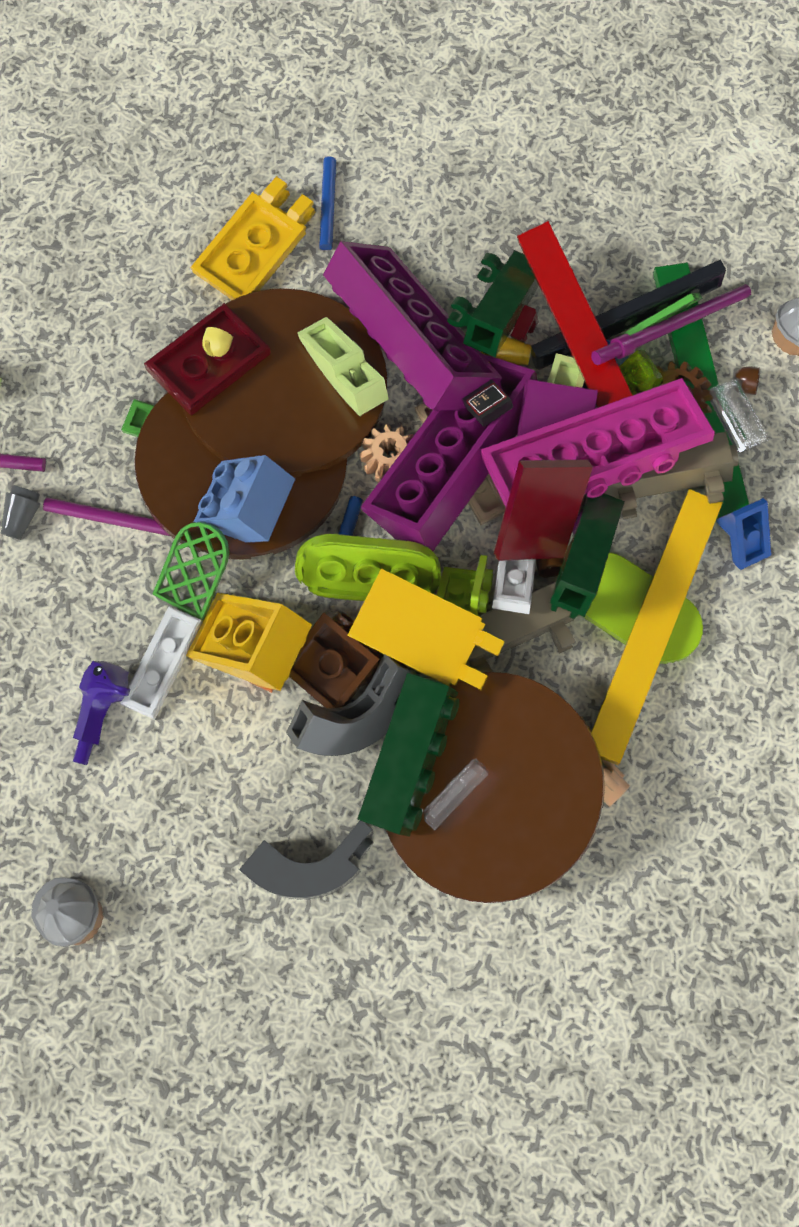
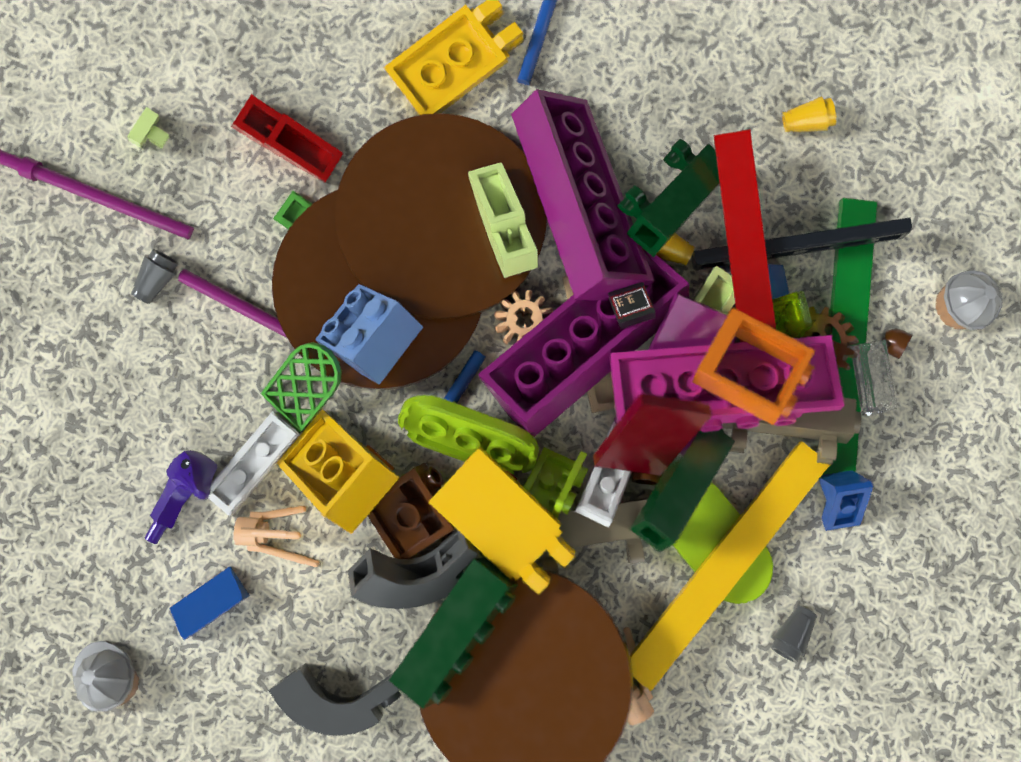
camera: 10 degrees right, 10 degrees up
dark red tile [144,303,271,416] -> none
light yellow hinge [202,327,233,357] -> none
clear tile [424,758,489,830] -> none
dark red tile [510,305,539,342] -> none
magenta bar [591,284,751,365] -> none
bright green window [620,293,703,336] -> none
none -> blue slope [170,566,250,640]
none -> red slope [231,94,344,183]
none -> light nougat plant [233,506,320,567]
none -> orange window [692,308,815,425]
none -> dark grey cone [771,605,817,663]
none -> yellow cone [782,96,836,133]

